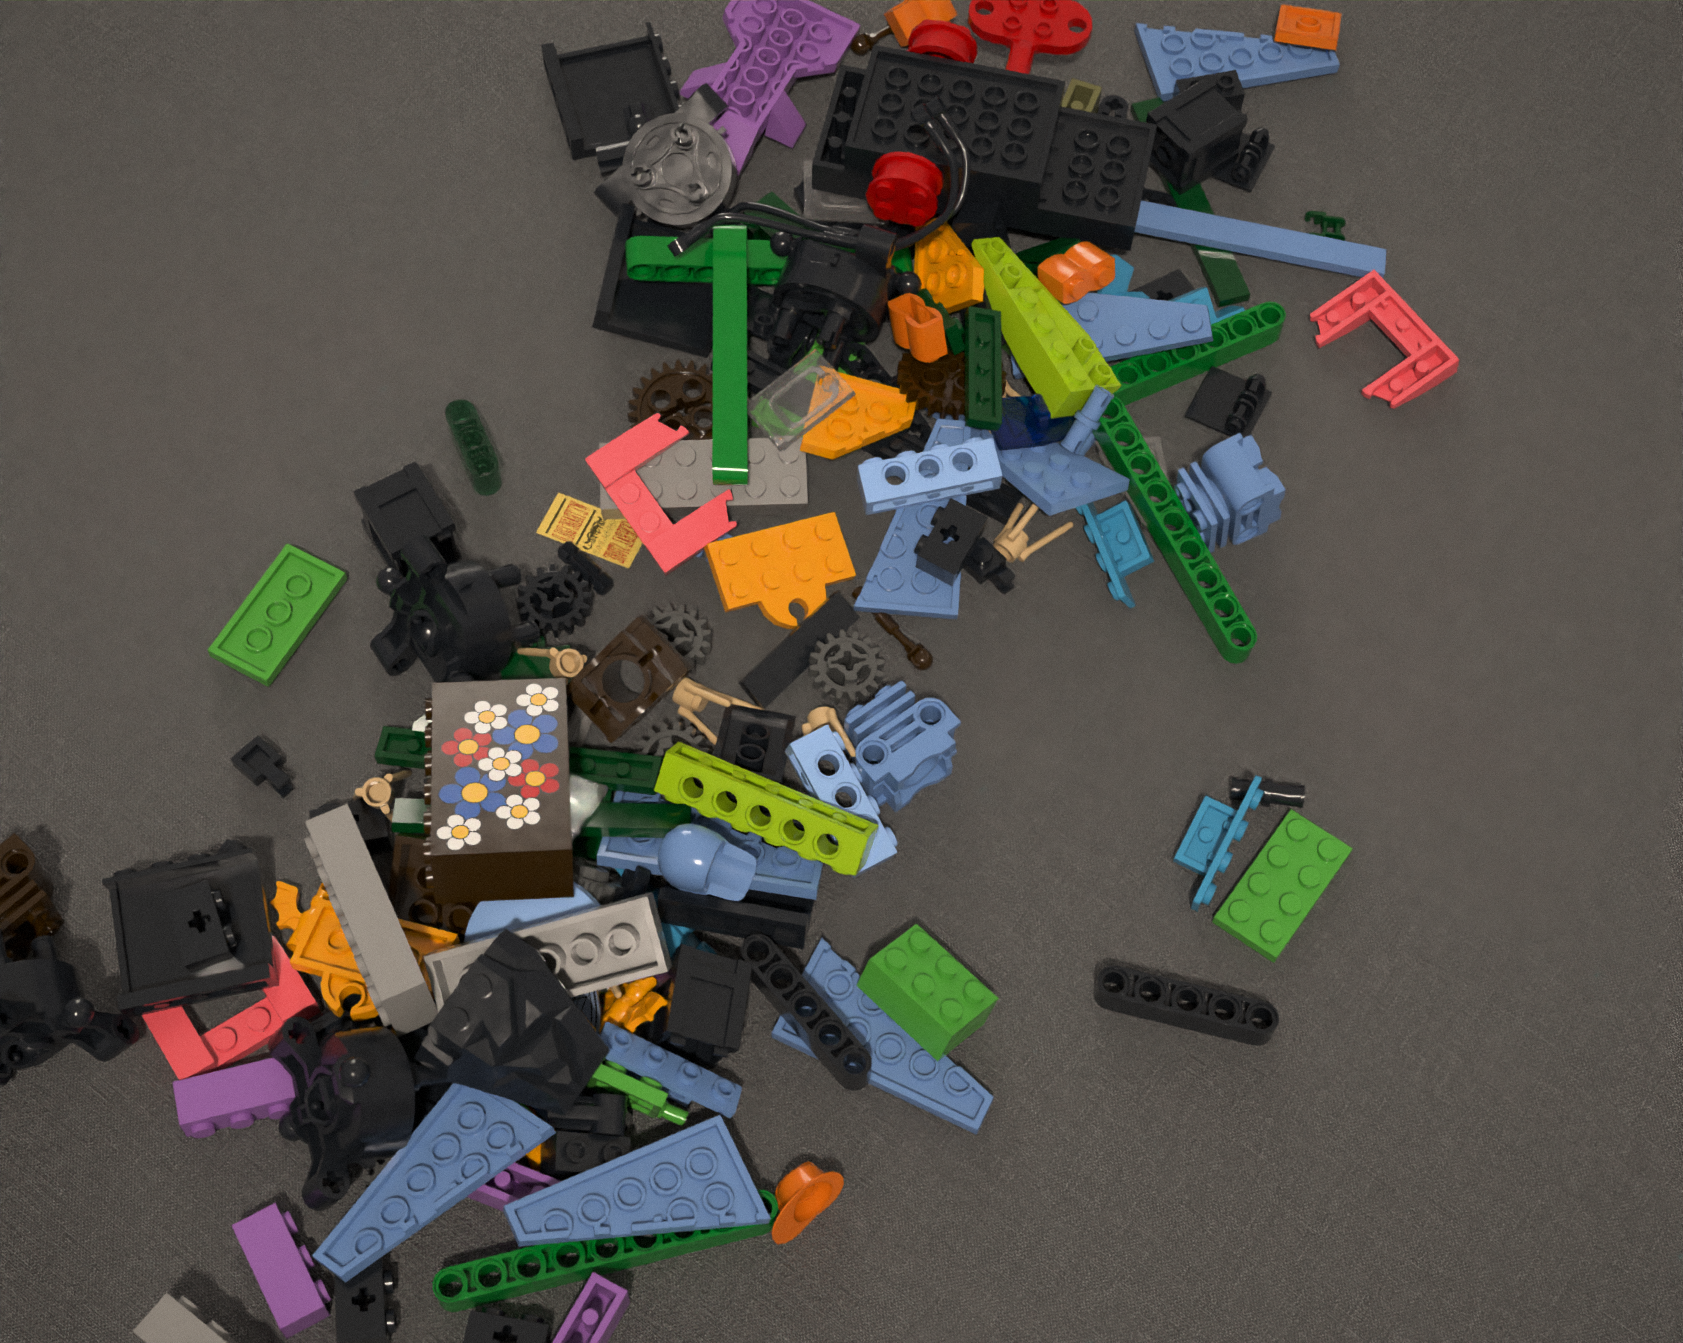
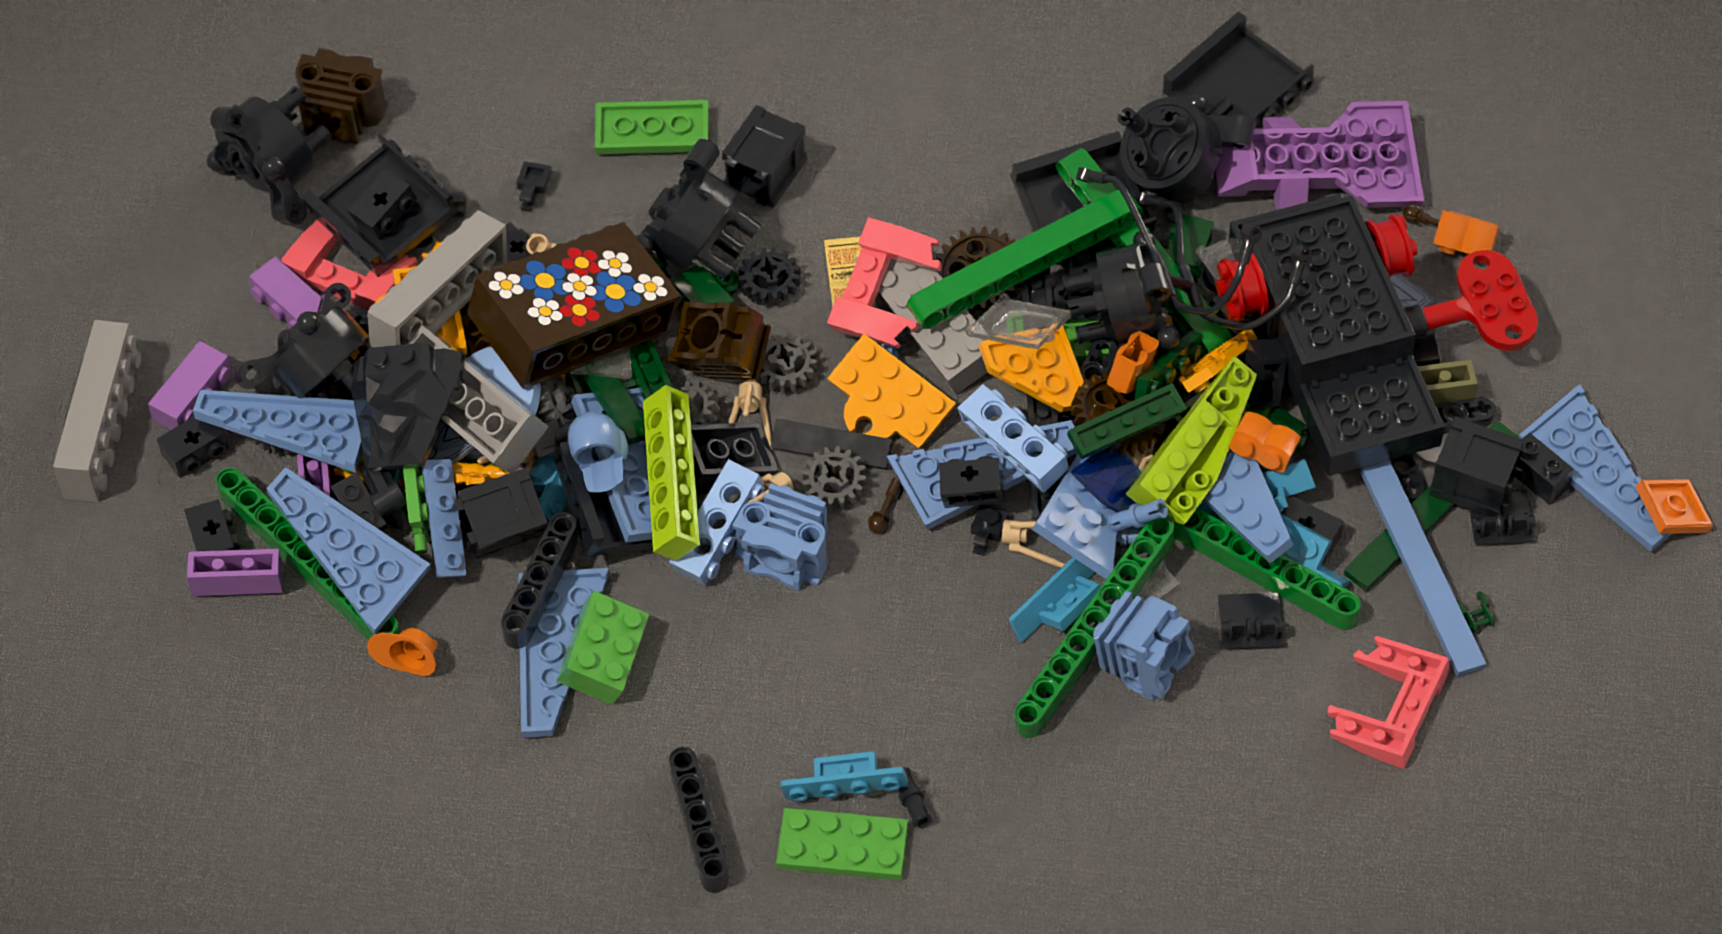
camera: 65 degrees right, 5 degrees down
clear green beam [445,399,502,496] -> none
tan plant [517,648,587,685] -> none
black axle [557,541,614,596] -> none

